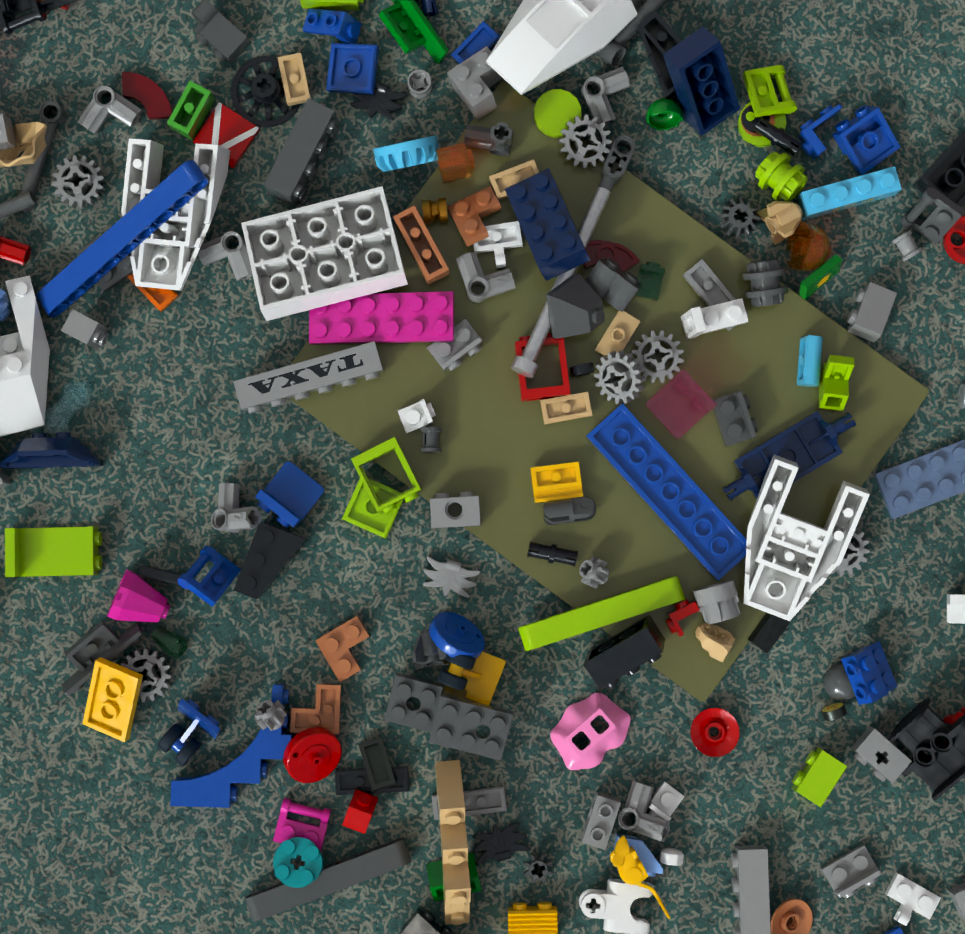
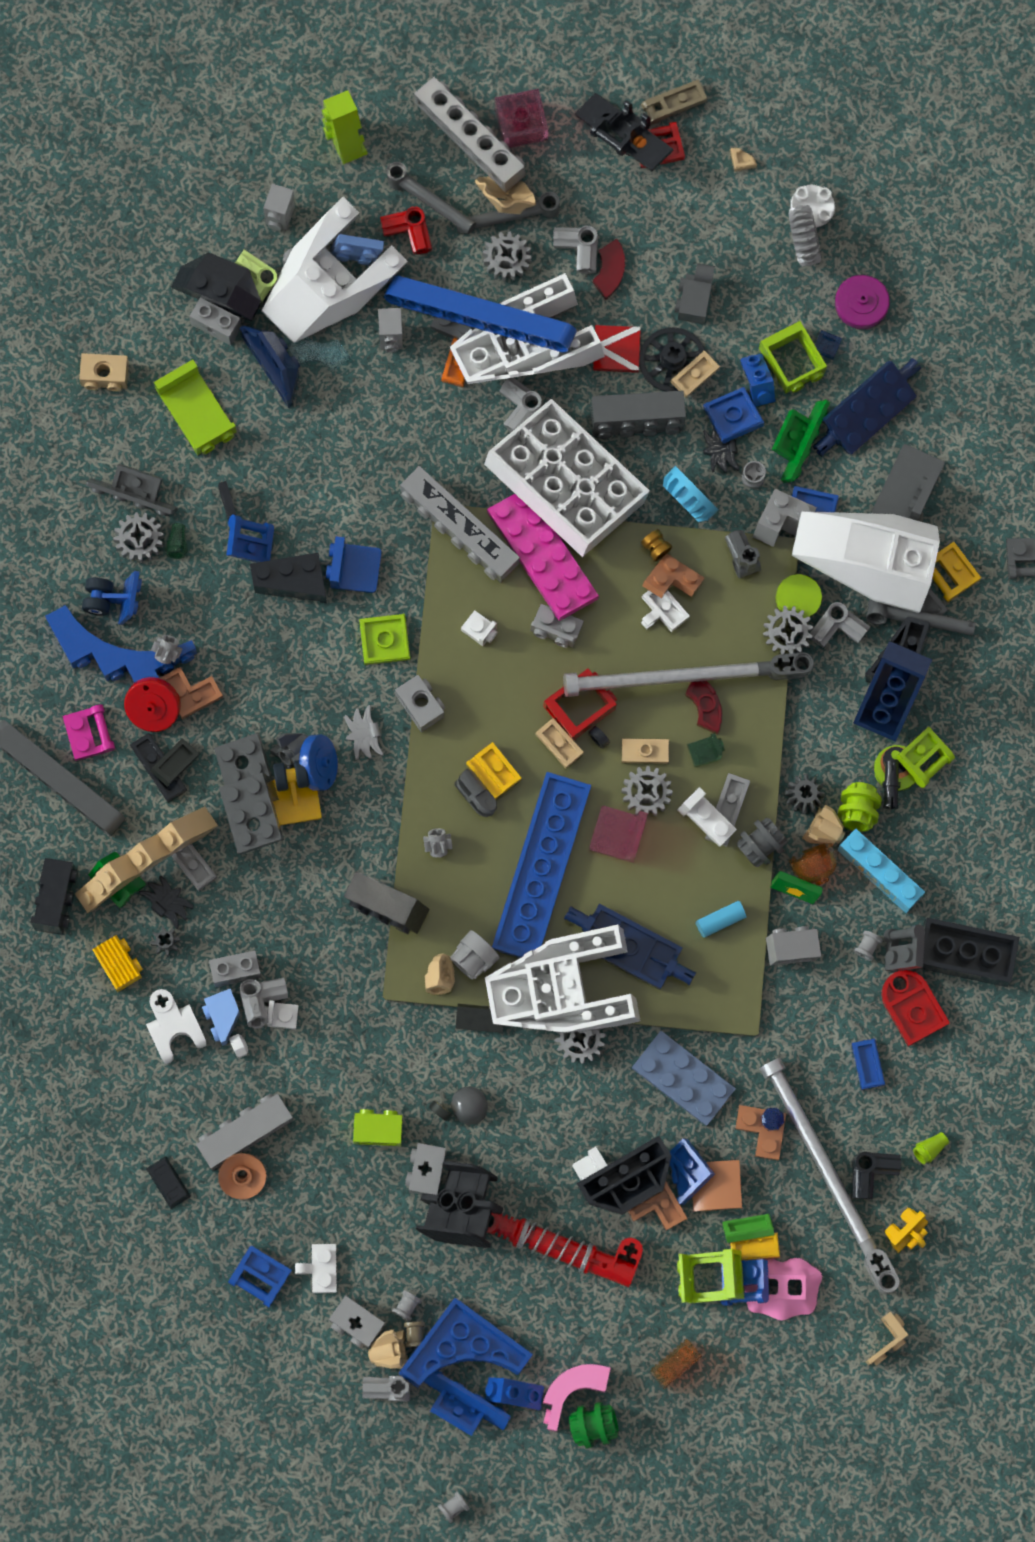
camera: 55 degrees right, 10 degrees down
yellow plate [83,657,143,742] -> none
dark pink cone [107,569,170,622] -> none
bright green brick [167,81,216,141] -> none
light grey piece [211,483,261,533] -> none
teal plate [273,837,324,888] -> none
nougat plate [315,615,370,682] -> none
red brick [342,789,378,834] -> none
lime window [351,437,422,514] -> none
nougat brick [393,205,450,286] -> none
dark grey bush [420,427,442,453] -> none
clear orange brick [436,142,475,184] -> none
light grey piece [456,252,516,303] -> none
tan plate [489,159,539,200] -> none
dark blue brick [505,168,590,281] -> none
lime beam [518,575,686,651] -> none
black pin [527,541,578,567] -> none
dark grey slope [546,273,605,339] -> none
bright pink piece [550,693,631,770] -> none
dark grey brick [585,257,642,312] -> none
light grey gear [594,350,646,404] -> none
yellow animal [610,835,670,919] -> none
green hair [646,98,684,131] -> none
red bracket [665,599,700,637] -> none
red dish [690,708,740,757] -> none
dark grey bracket [710,390,758,447] -> none
blue bracket [797,104,843,159] -> none
lime brick [819,355,855,411] -> none
light grey bracket [821,844,882,898] -> none
blue plate [832,105,900,175] -> none
blue plate [841,641,898,705] -> none

